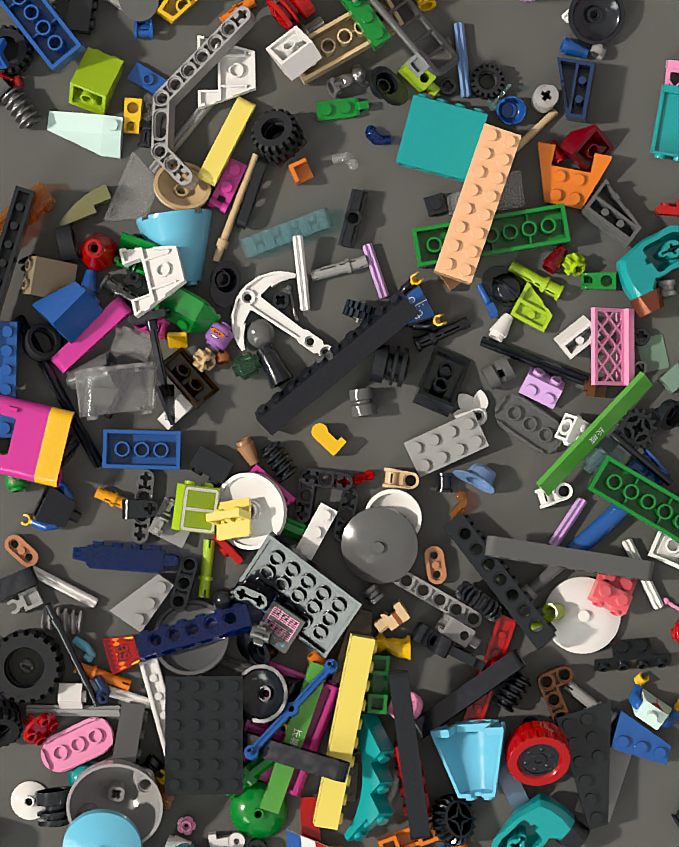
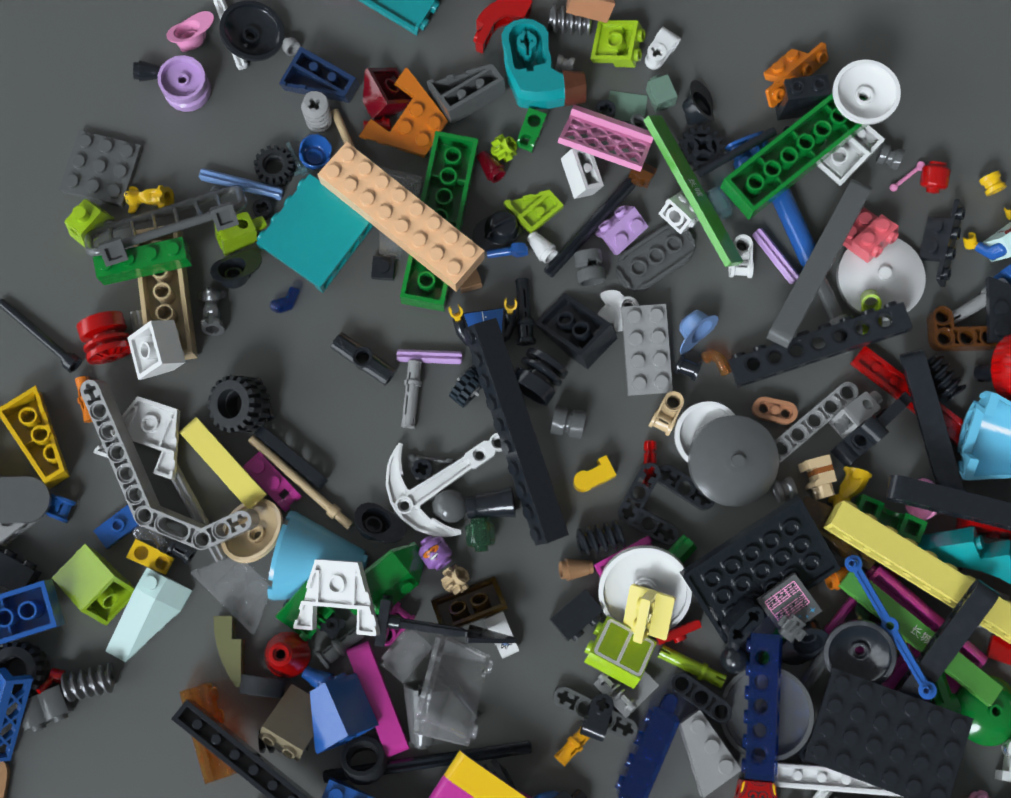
camera: 70 degrees left, 10 degrees down
blue brick [102,429,182,470] -> none
yellow slope [167,332,188,348] -> none
dark orange hinge [216,350,232,365] -> none
clear light blue beam [239,208,334,259] -> none
orange panel [288,158,314,185] -> none
white axle [293,235,310,311] -> none
white arch [296,502,338,560] -> none
green hinge [315,97,369,122] -> none
clear arm [331,152,358,170] -> none
black gear [455,581,505,622] -> none
lime pin [508,260,565,301] -> none
blue cone [559,37,589,59] -> none
white axle [622,538,664,610] -> none

